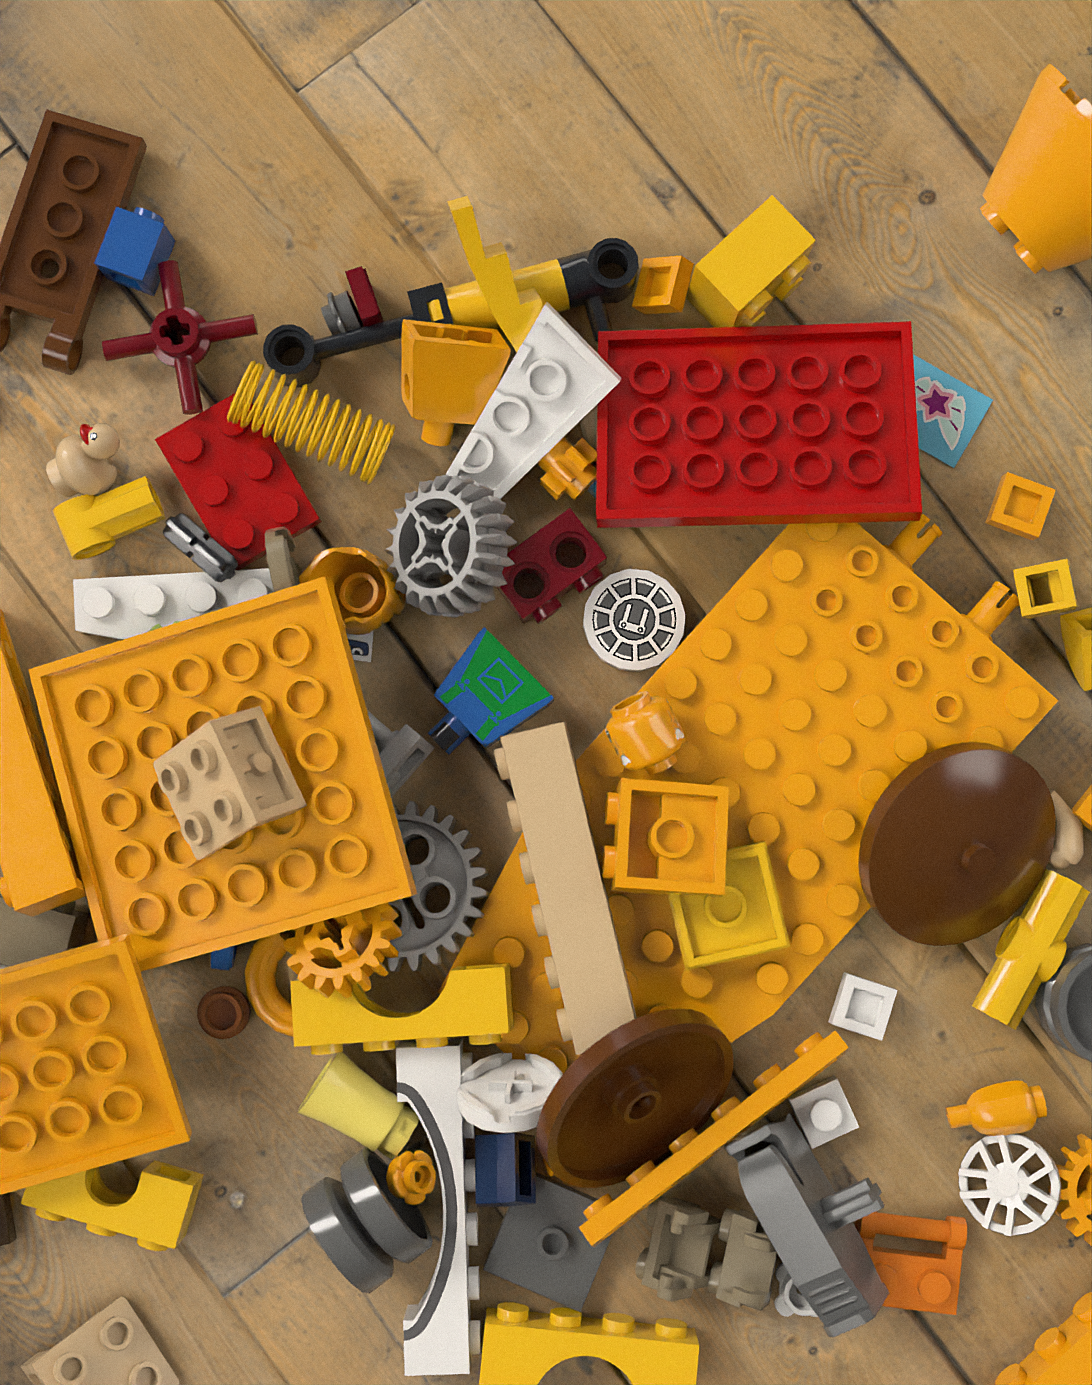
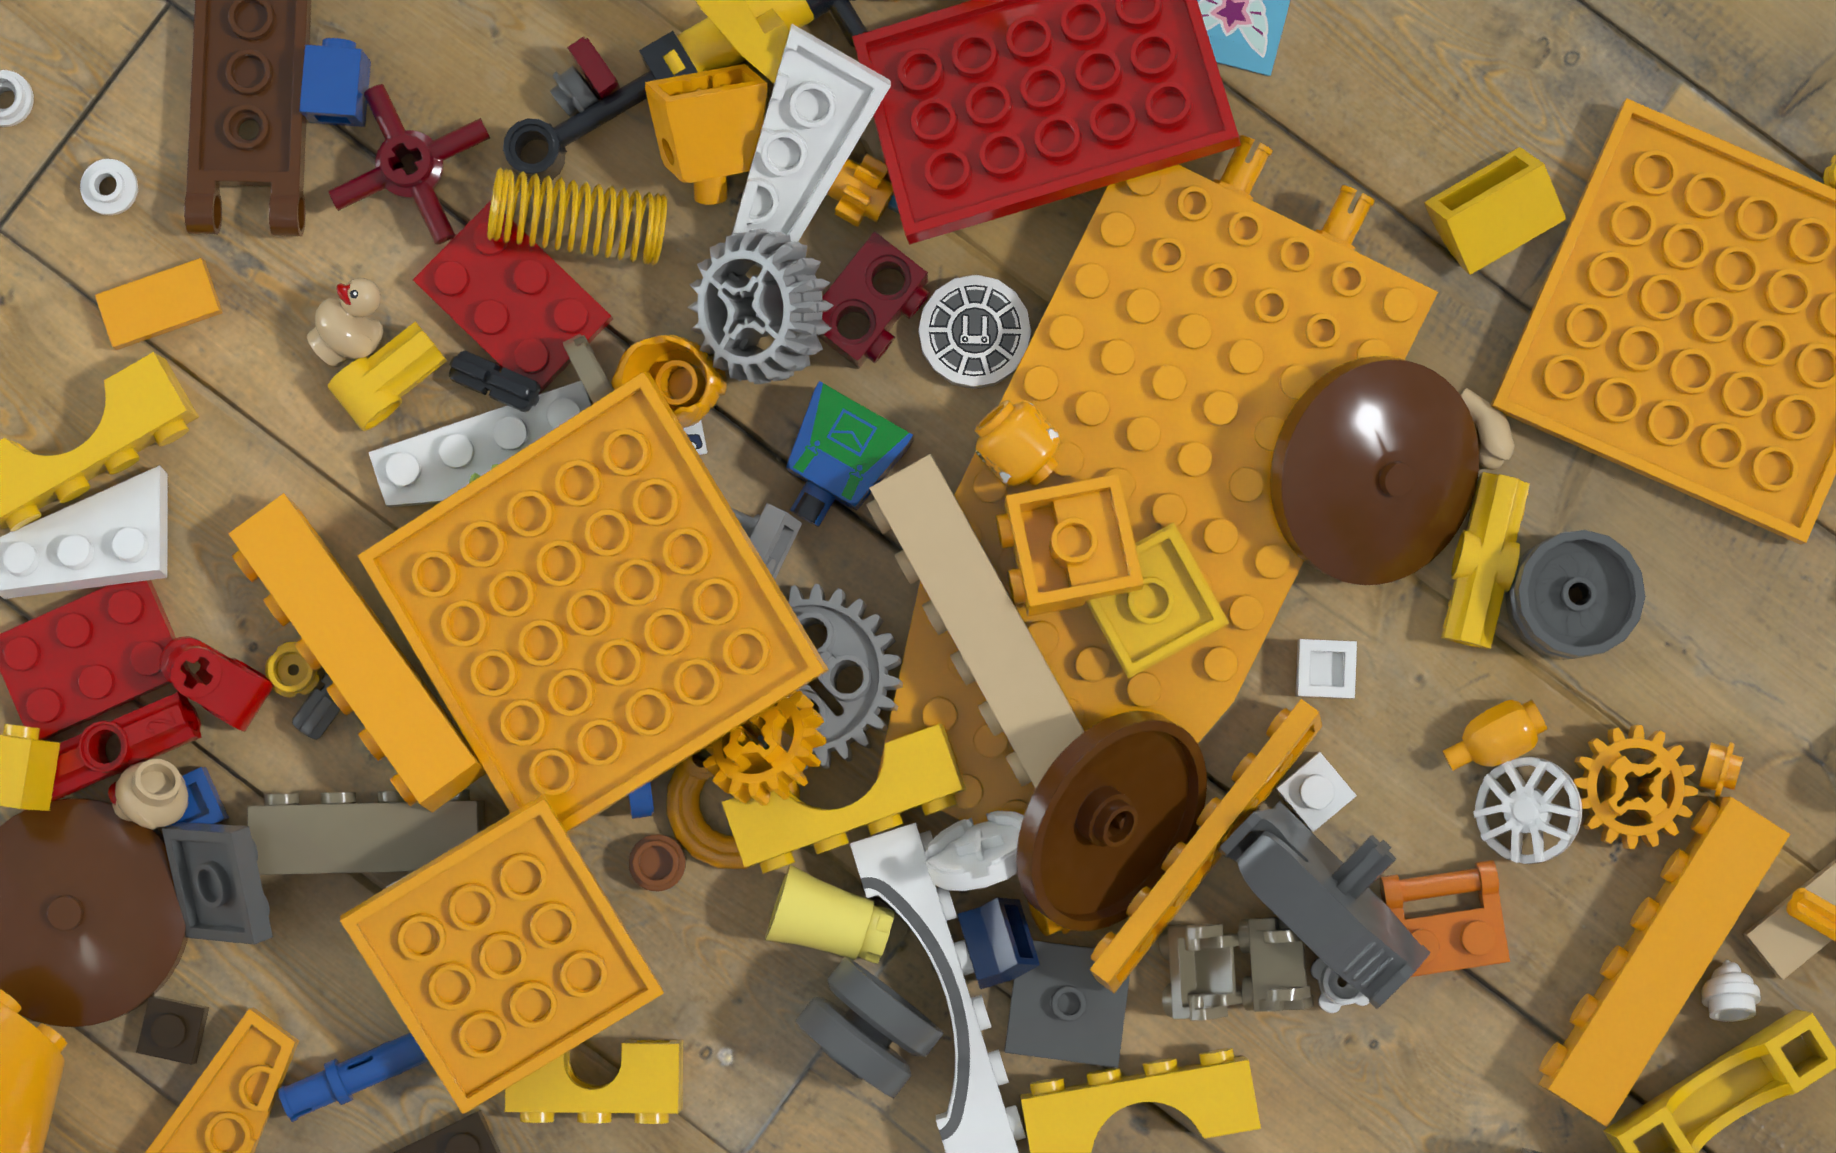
camera: 10 degrees left, 0 degrees up
tan bracket [153,706,307,860] -> none
light orange plate [386,1150,436,1205] -> none
light orange plate [985,472,1056,541] -> none
yellow leg [1013,559,1078,619] -> none

